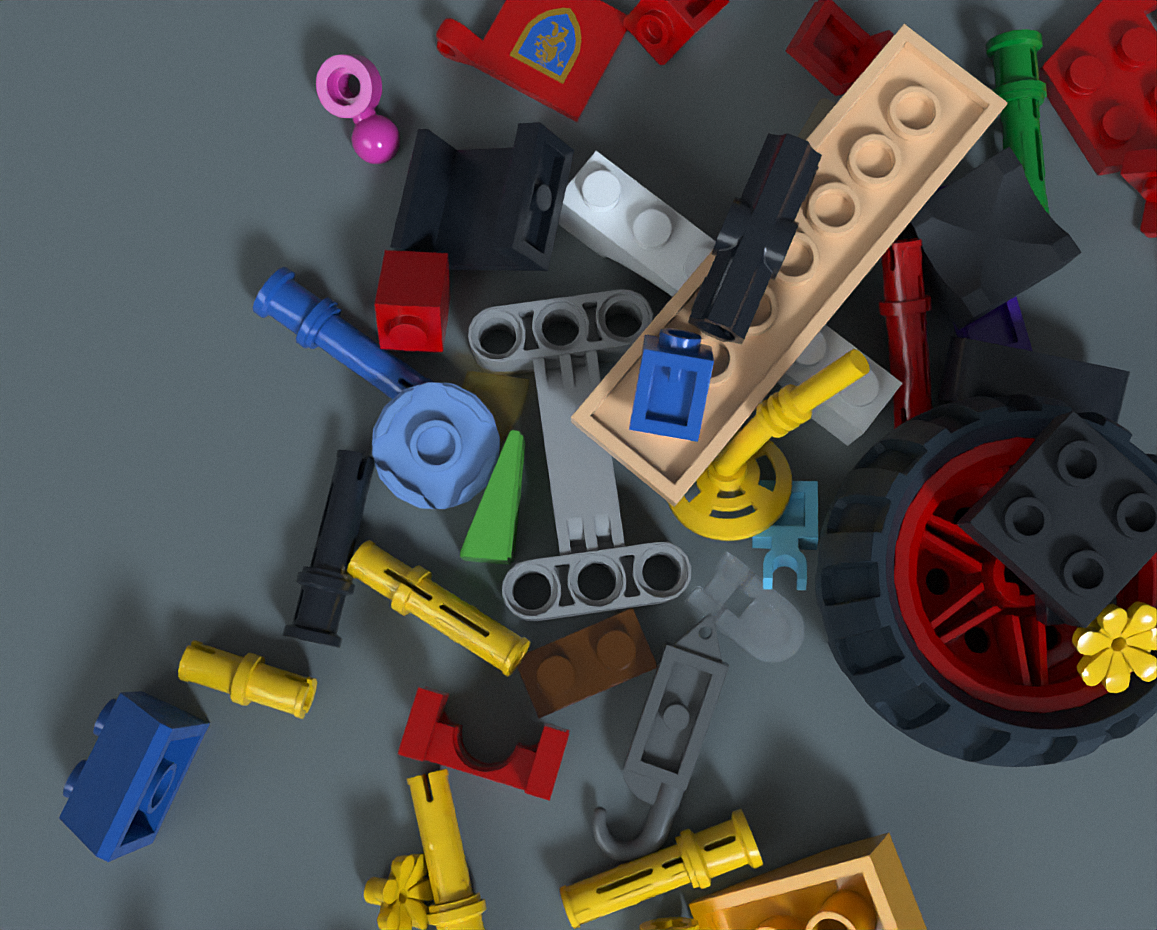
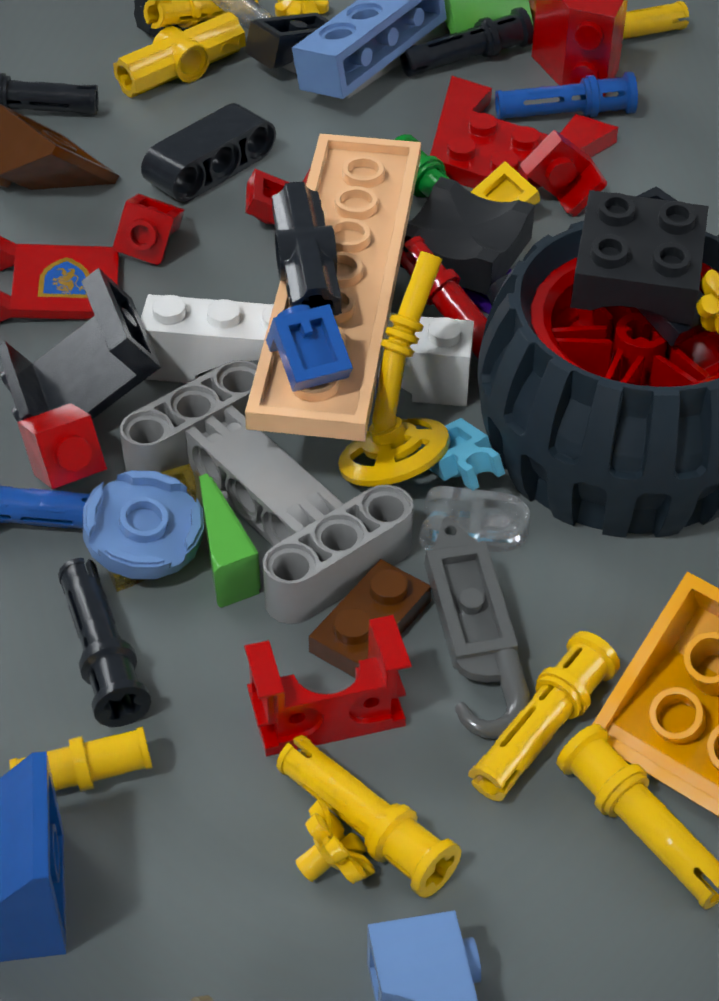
camera: 30 degrees left, 35 degrees down
yellow pin [347,540,530,677] -> none
none -> yellow plate [471,161,540,205]

